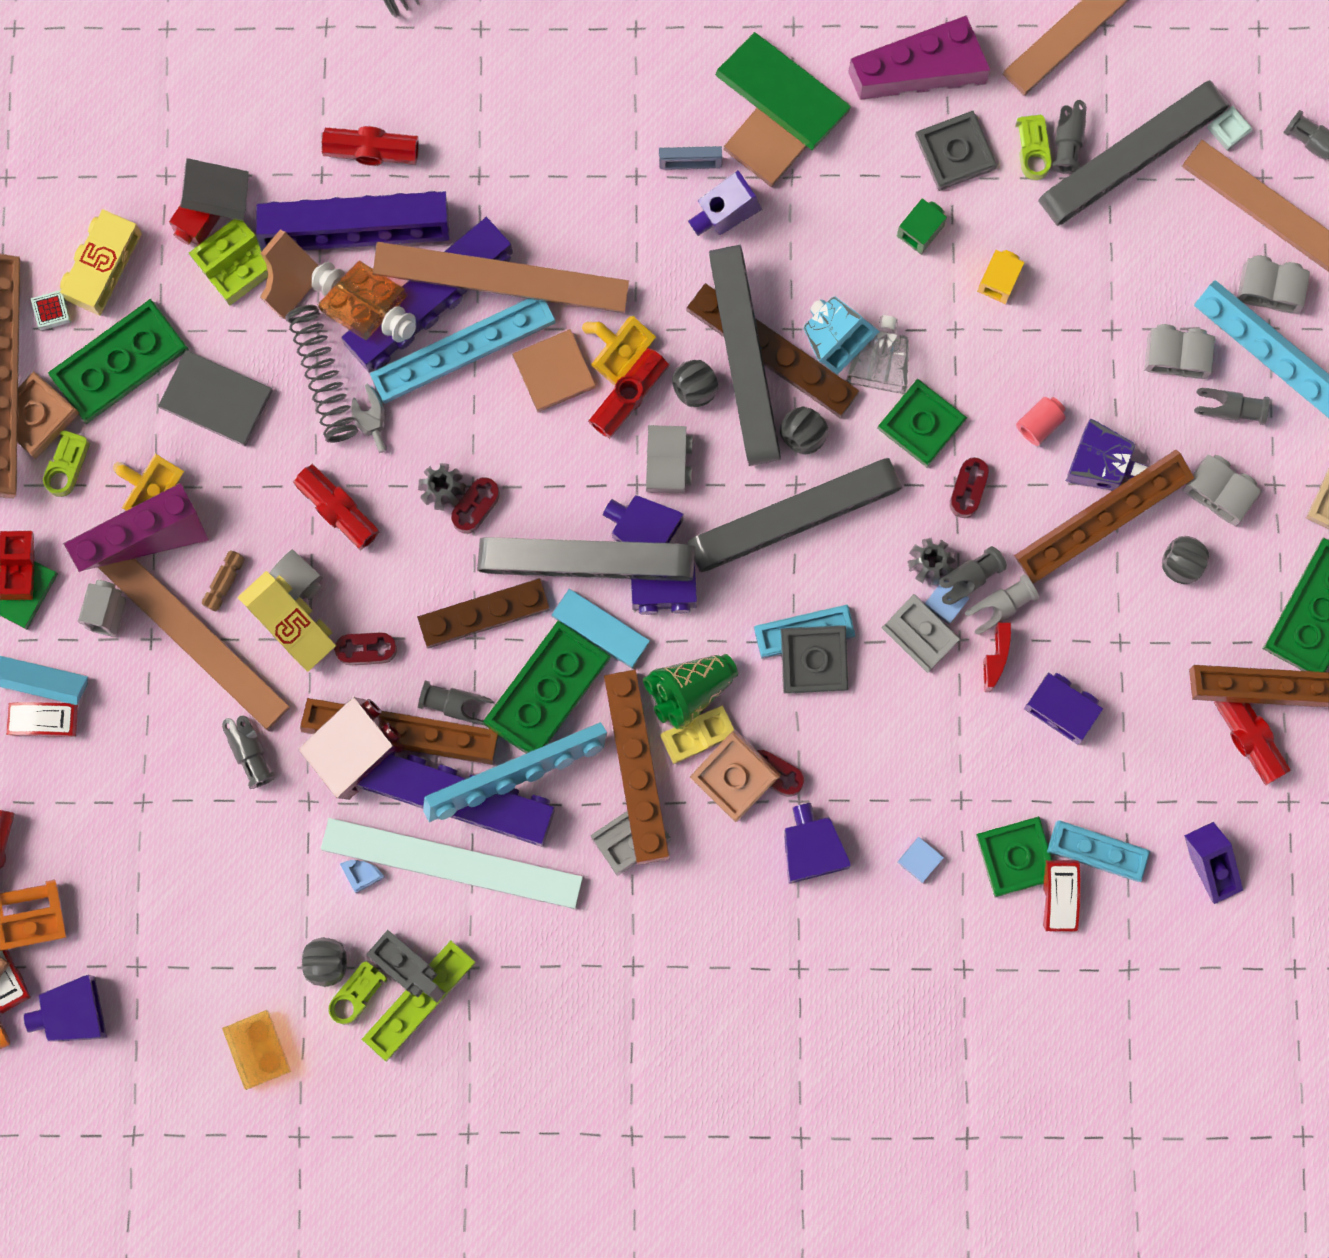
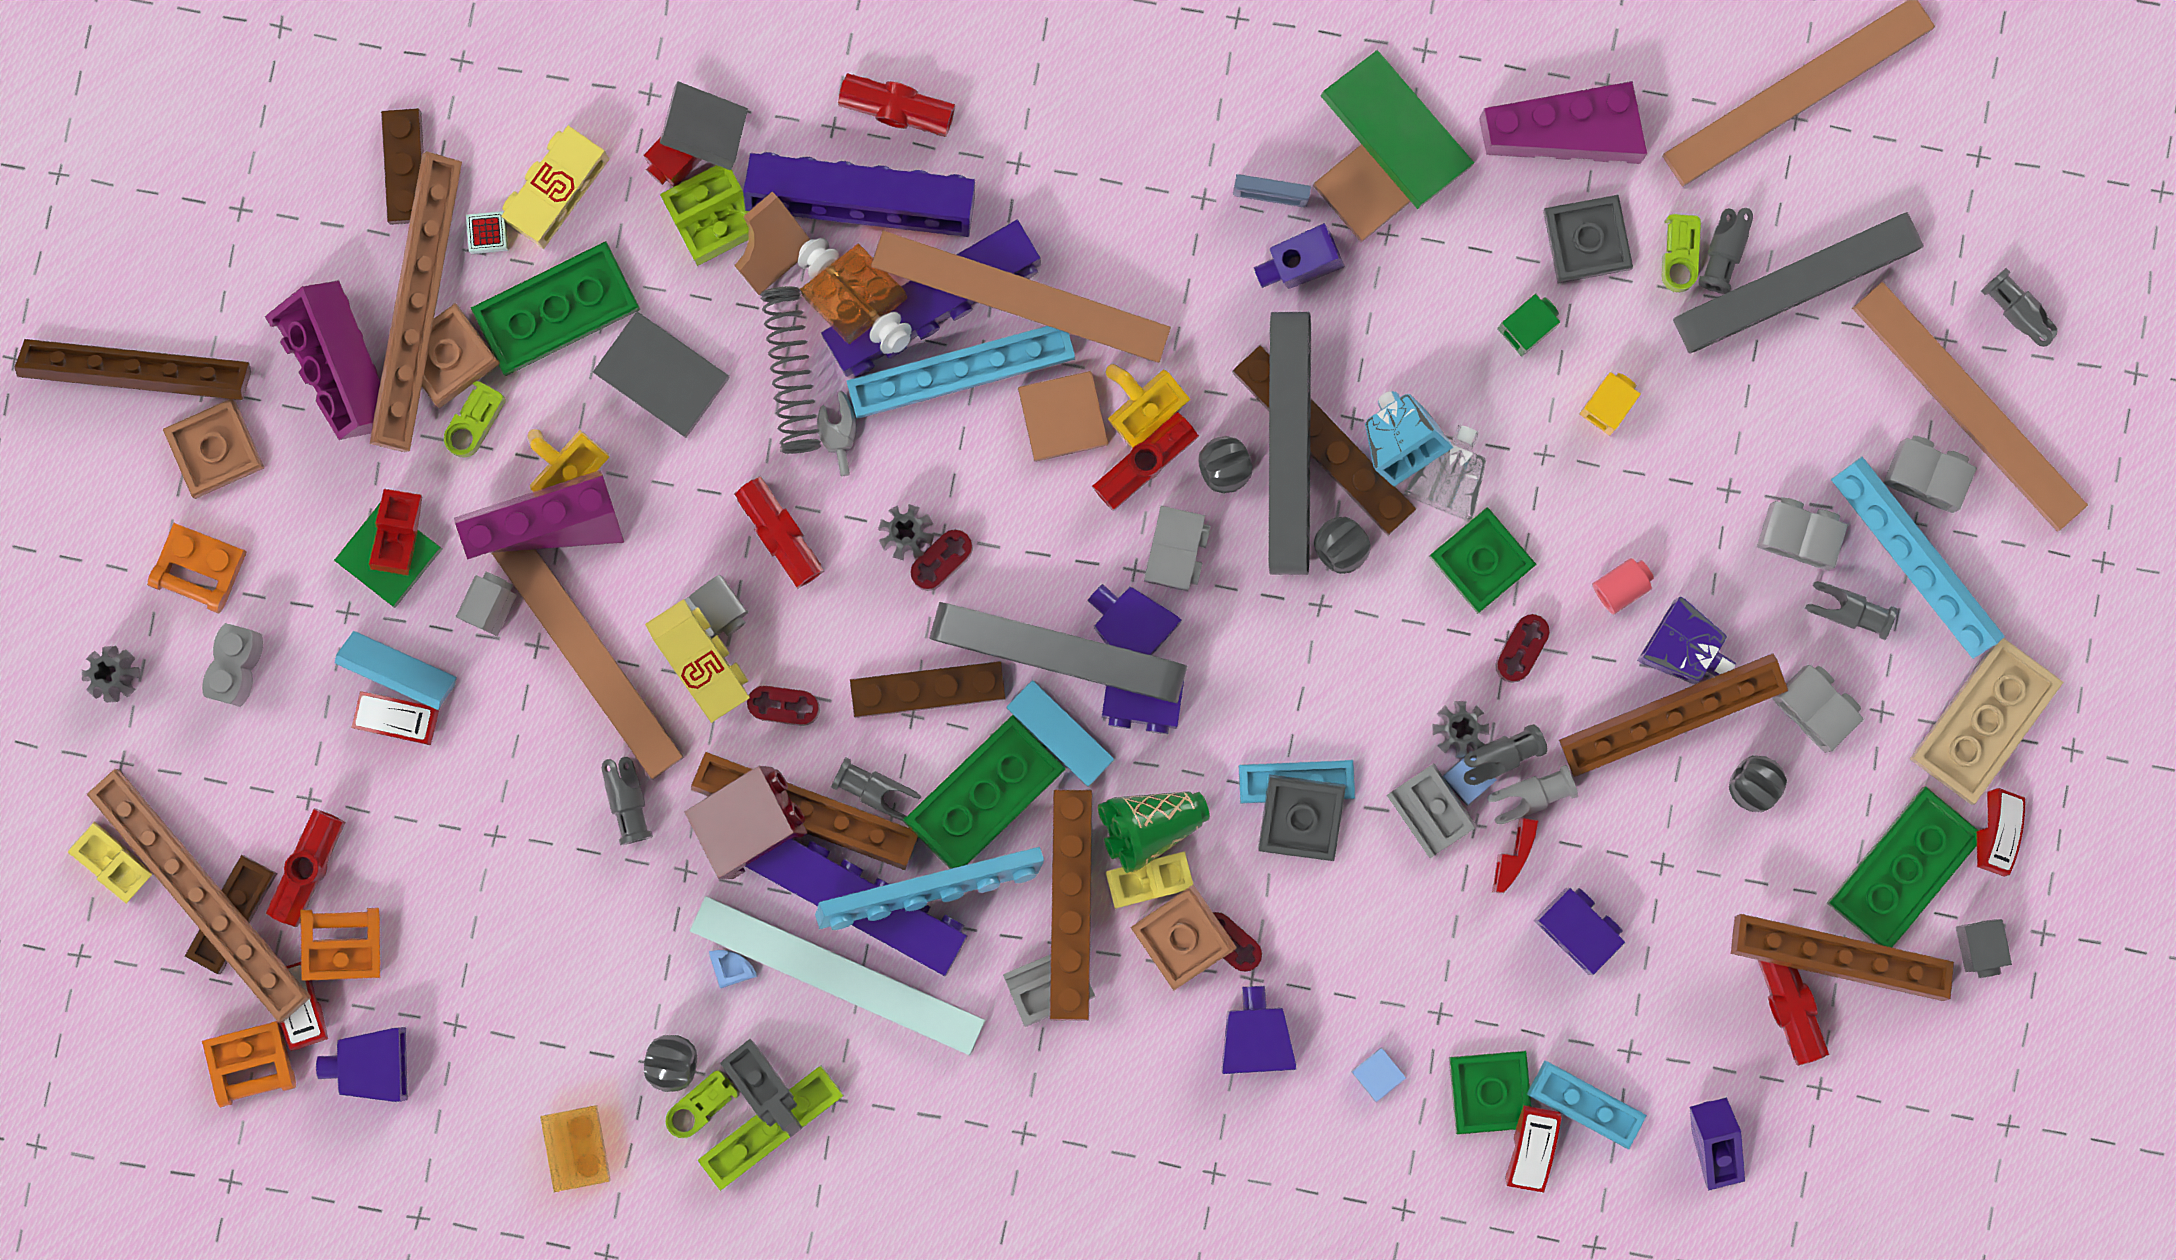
camera: 10 degrees right, 5 degrees up
medium nougat axle [202,550,245,611] -> none
dark grey beam [687,458,903,572] -> none
light aqua tile [1207,106,1253,151] -> none

